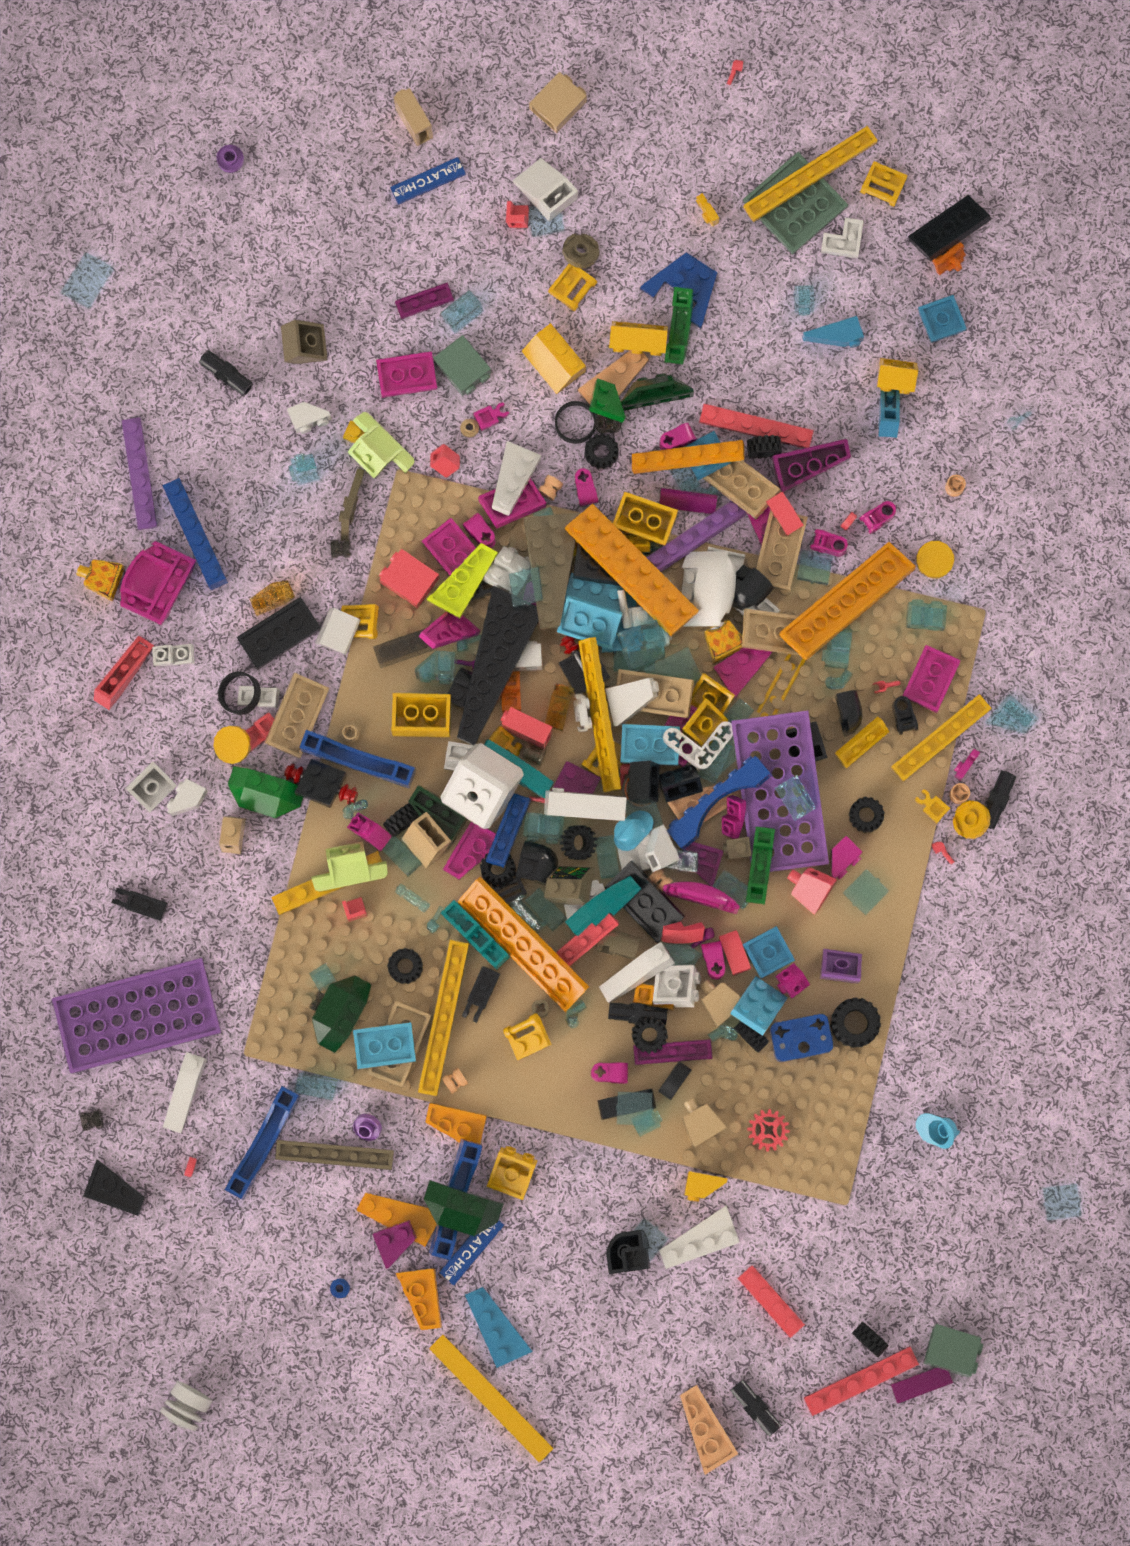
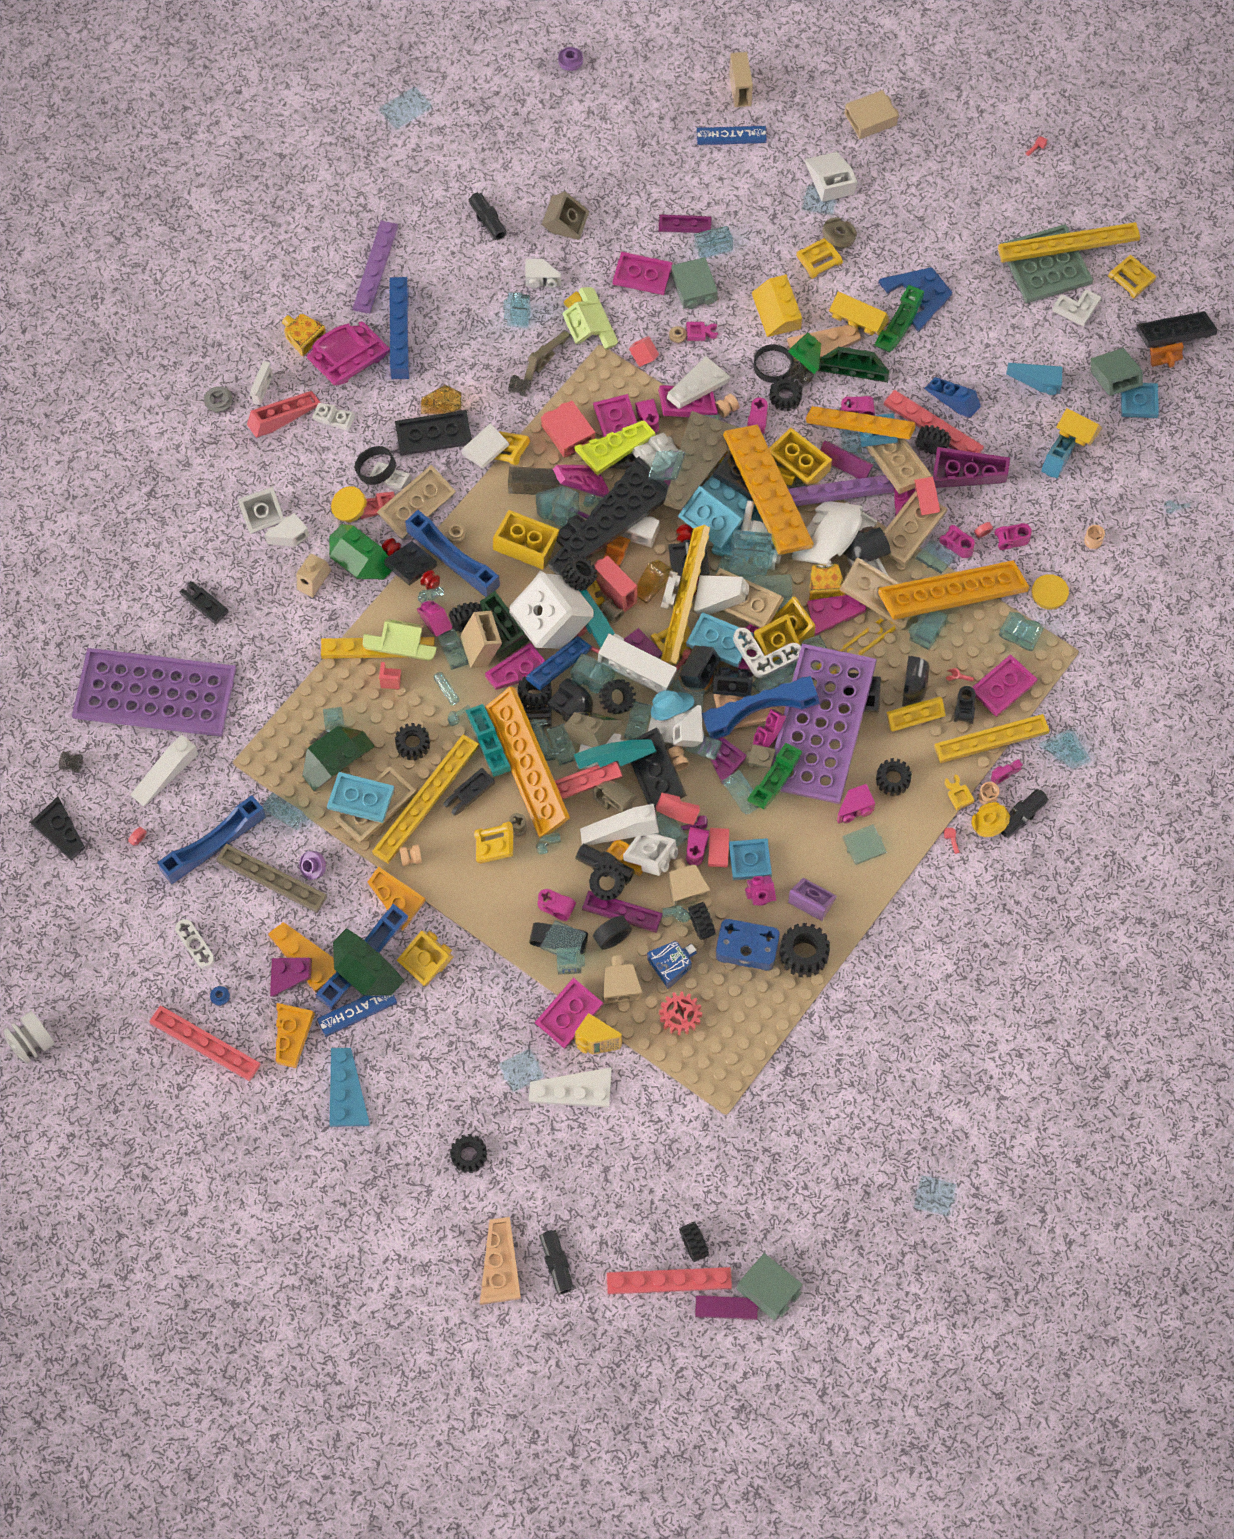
camera: 20 degrees right, 15 degrees down
yellow tile [429,1335,554,1463] -> none
coral panel [506,201,529,228] -> none
black brick [606,1230,651,1274] -> none
dark pink slope [663,882,740,915] -> none
yellow plate [696,193,719,227] -> none
medium azure plate [730,976,788,1036] -> none
coral plate [738,1265,805,1338] -> none
clear light blue hinge [775,775,816,821] -> none
coral torso [787,867,837,915] -> none
clear light blue brick [794,285,814,316] -> none
clear light blue arm [825,669,853,690] -> none
medium azure piece [915,1113,960,1149] -> none
none -> coral plate [149,1005,261,1082]
none -> white beam [175,919,214,969]
none -> light grey gear [204,386,233,413]
none -> white plate [250,361,273,405]
none -> black tyre [450,1134,487,1173]
none -> dark pink plate [534,977,604,1049]
none -> black tyre [561,554,598,591]
none -> blue torso [647,941,697,989]
none -> blue slope [924,377,981,418]
none -> sand green brick [1090,348,1143,396]

